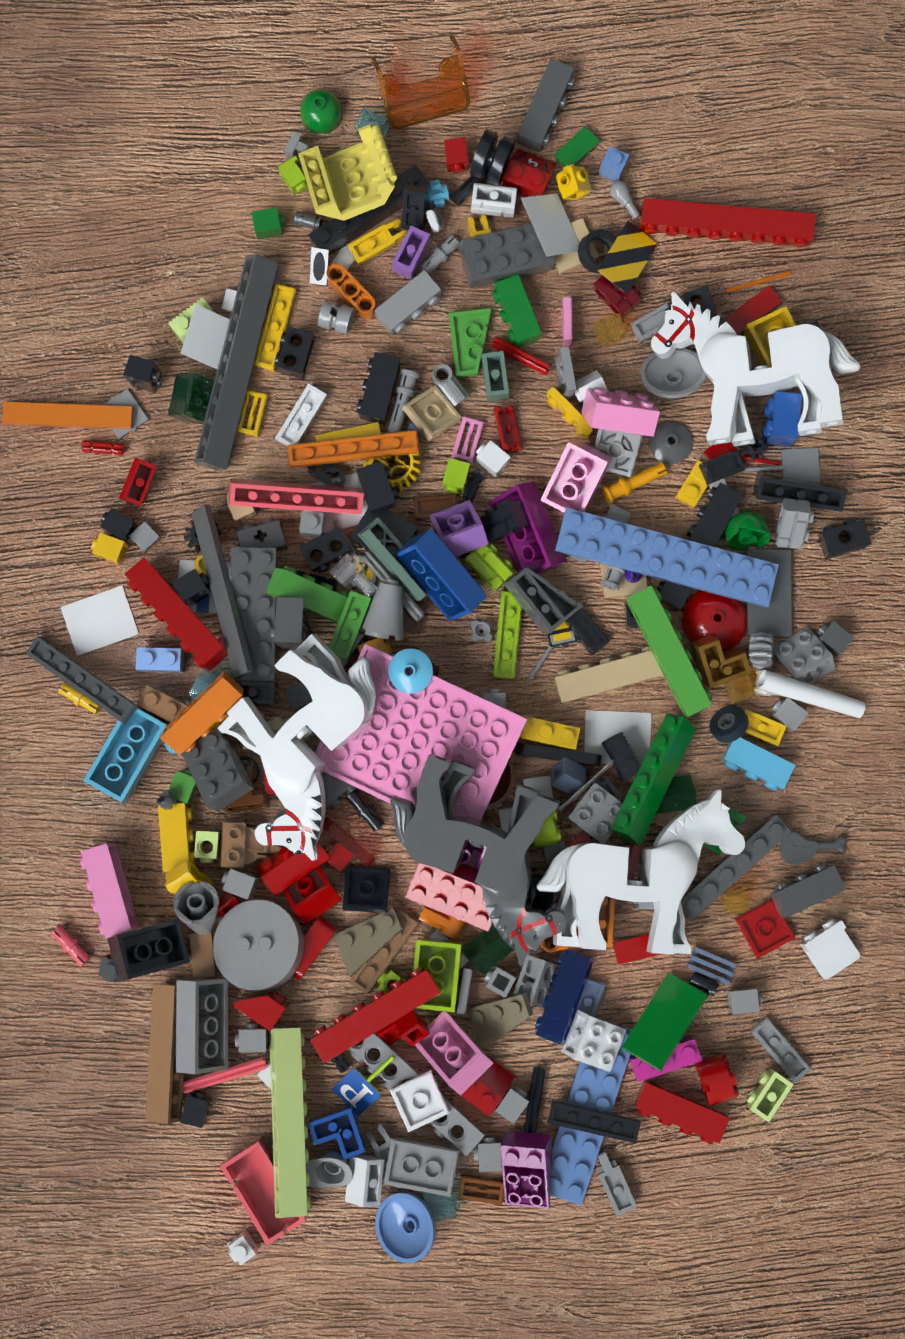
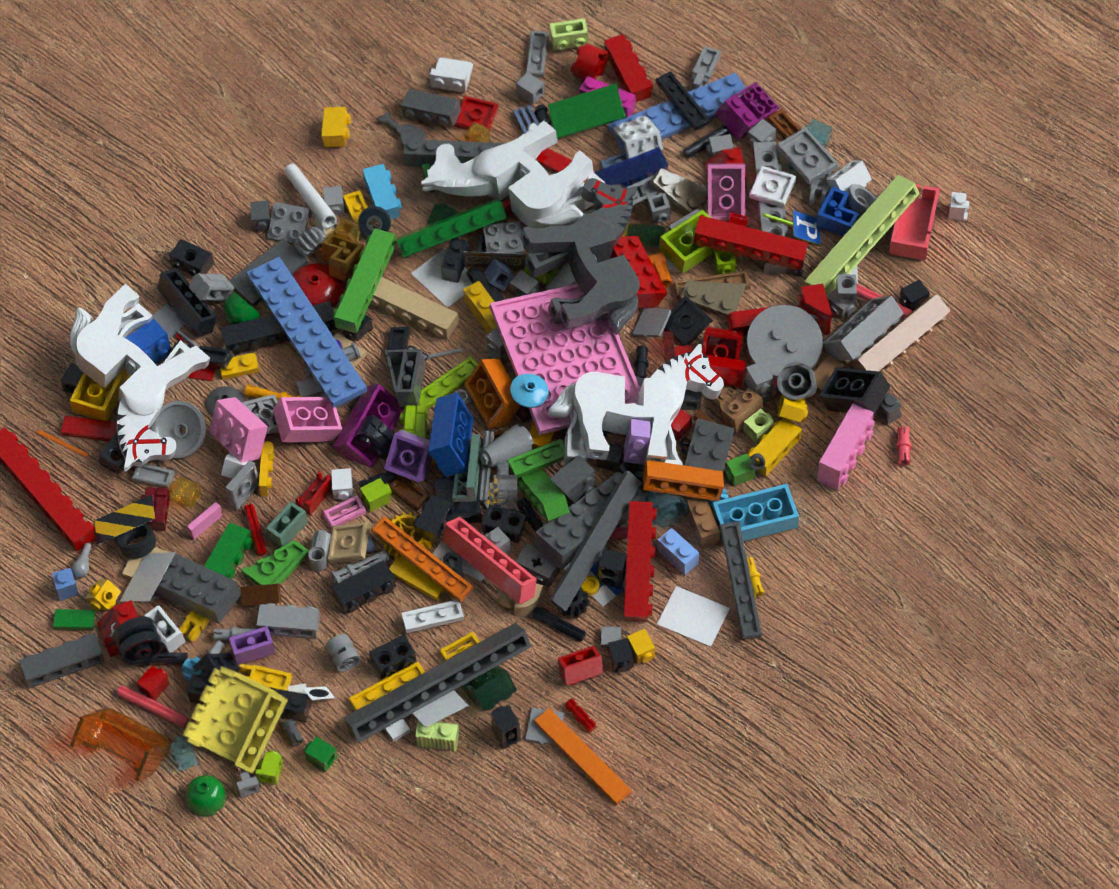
camera: 135 degrees left, 25 degrees down
orange beam [326,263,376,319] -> none
medium blue dish [375,1192,436,1263] -> none
none -> coral axle [117,685,188,728]
none -> reddish brown tile [241,584,281,607]
none -> yellow brick [322,107,351,147]
none -> orange brick [465,358,521,428]
none -> black axle [532,607,586,641]
none -> lavender brick [624,419,650,465]
none -> light grey piece [633,307,672,338]
none -> light grey brick [836,274,857,304]

